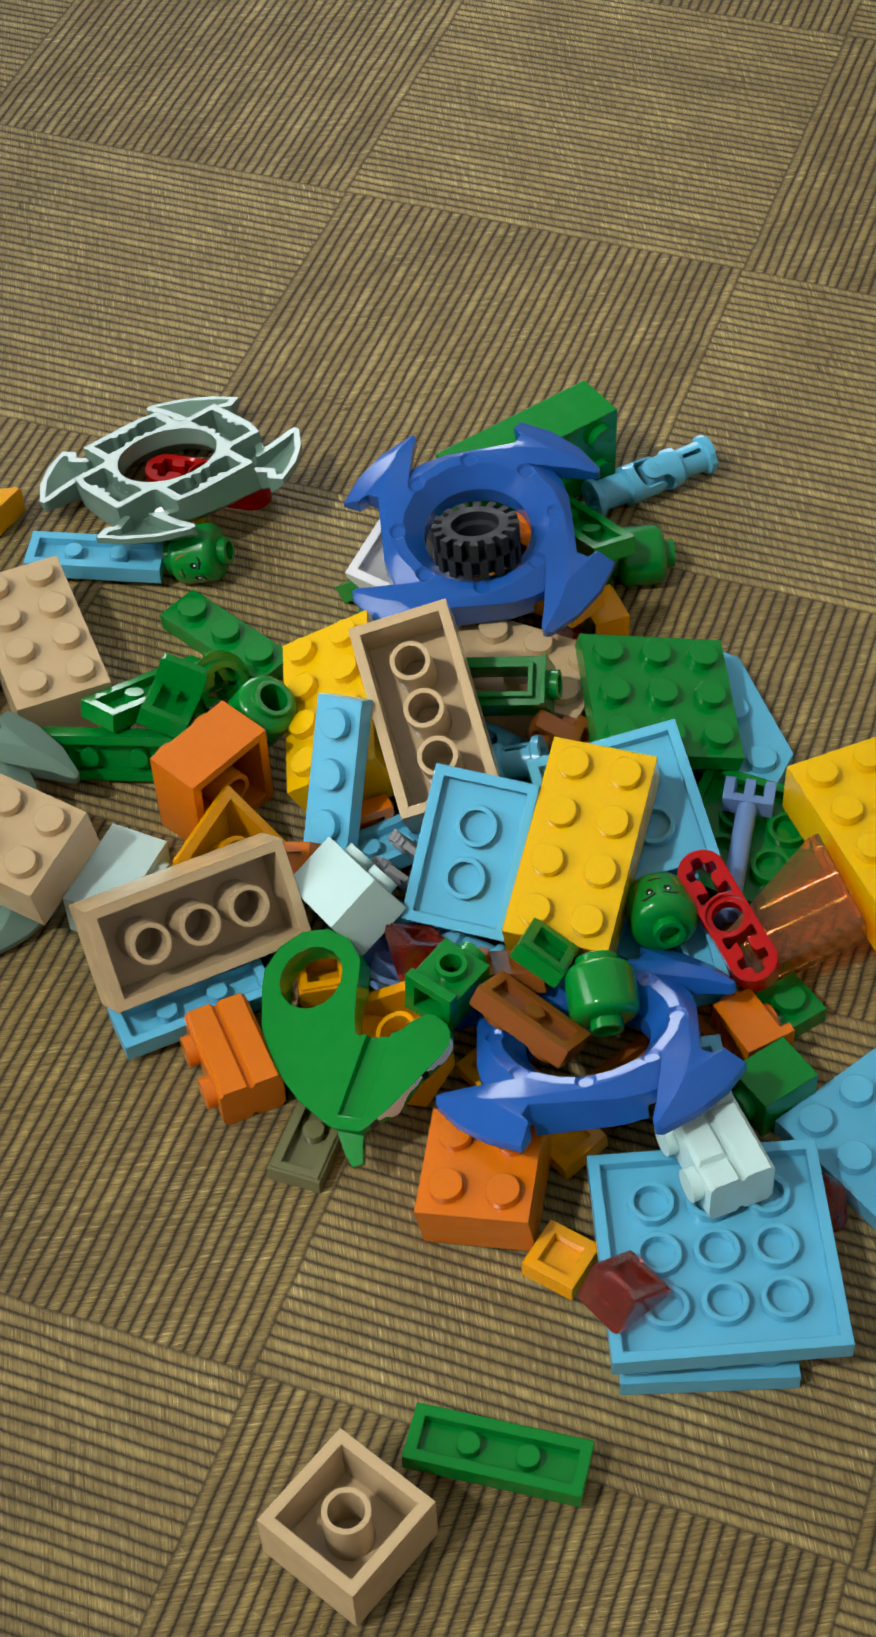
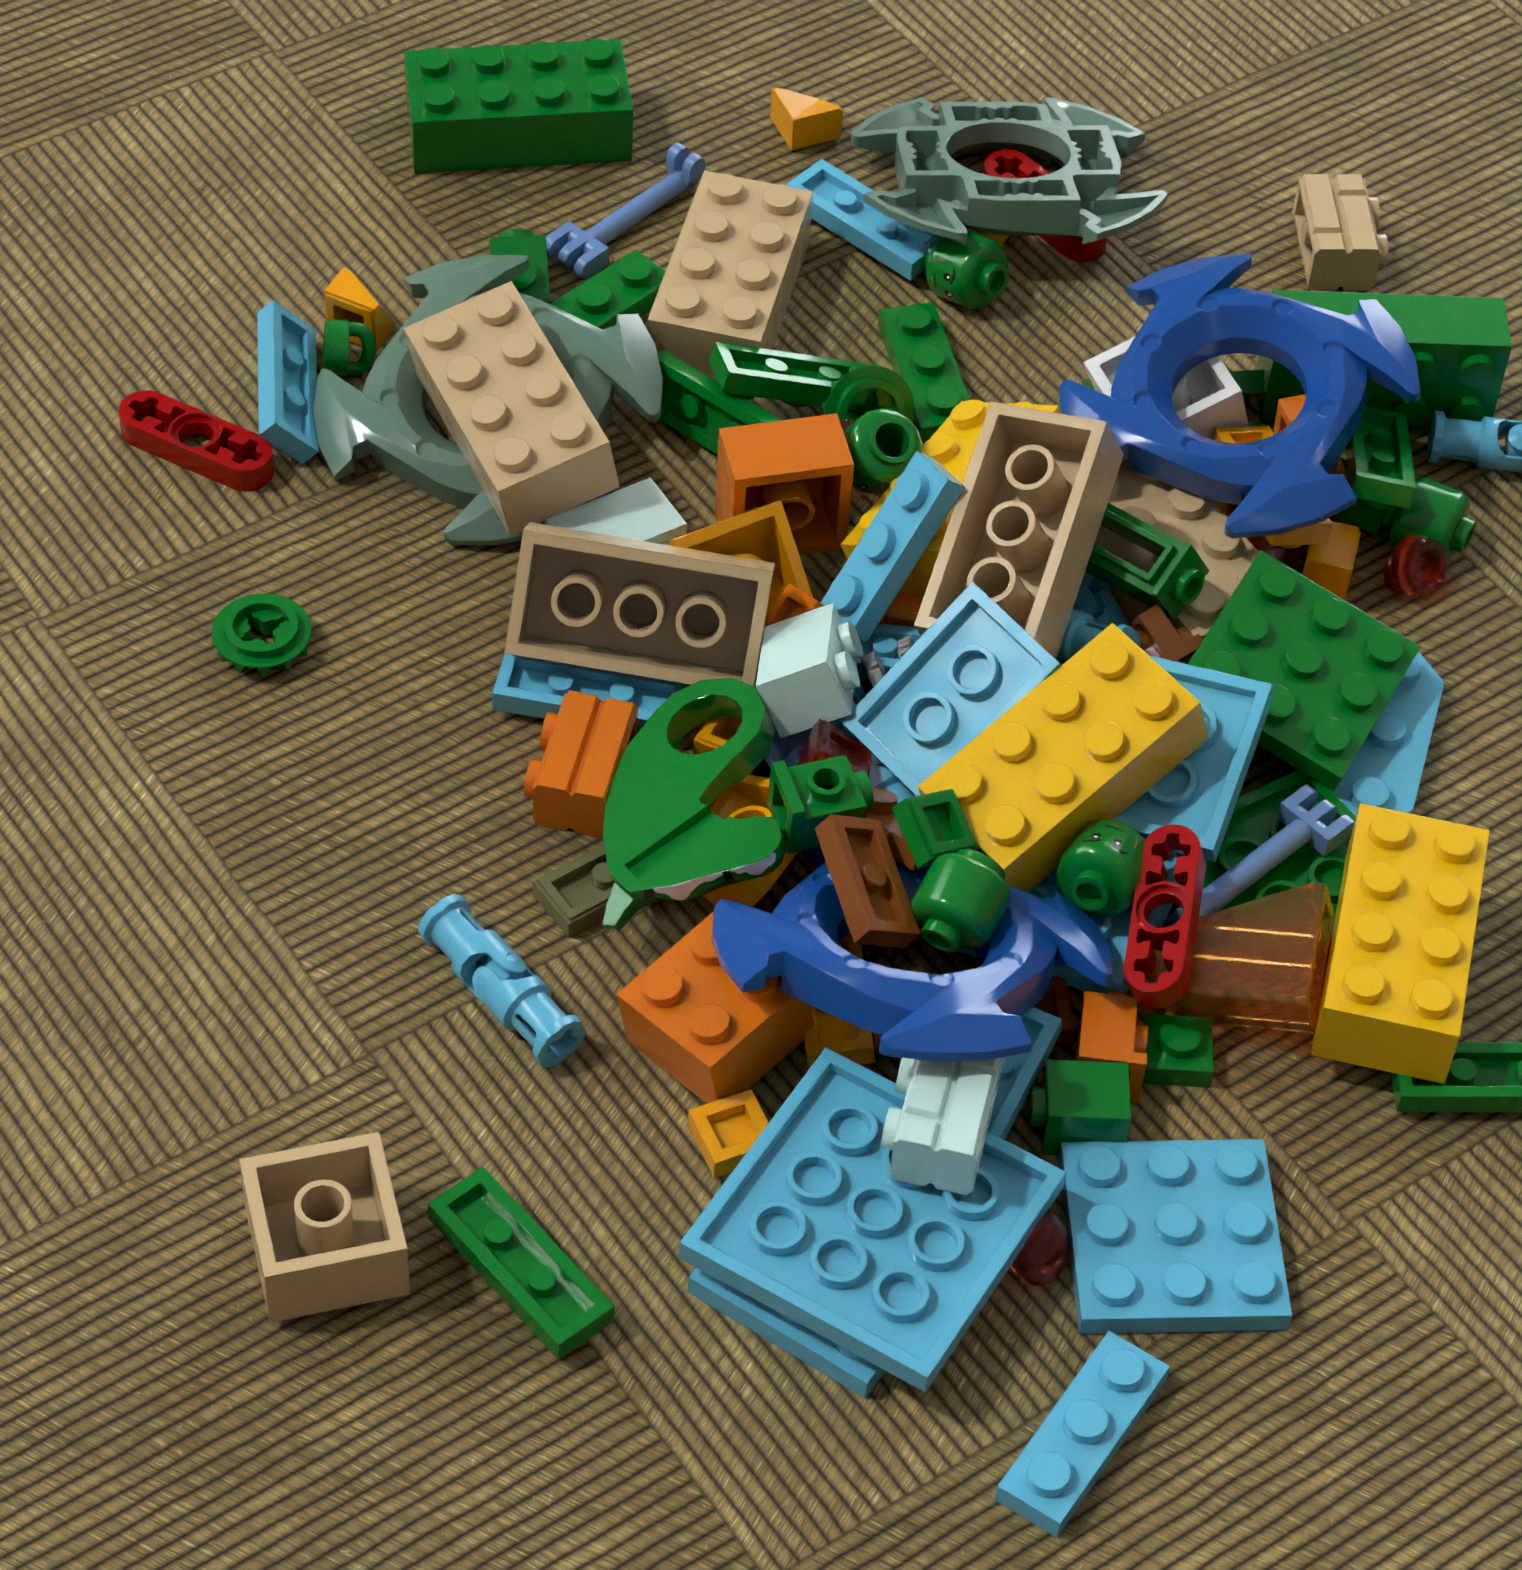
camera: 30 degrees right, 0 degrees up
green bracket [136,653,210,738] -> none
black tyre [431,501,522,580] -> none
clear red slope [578,1250,671,1334] -> none
none -> medium azure piece [418,894,586,1067]
none -> tan brick [1292,174,1388,291]
none -> clear red tile [1383,536,1447,596]

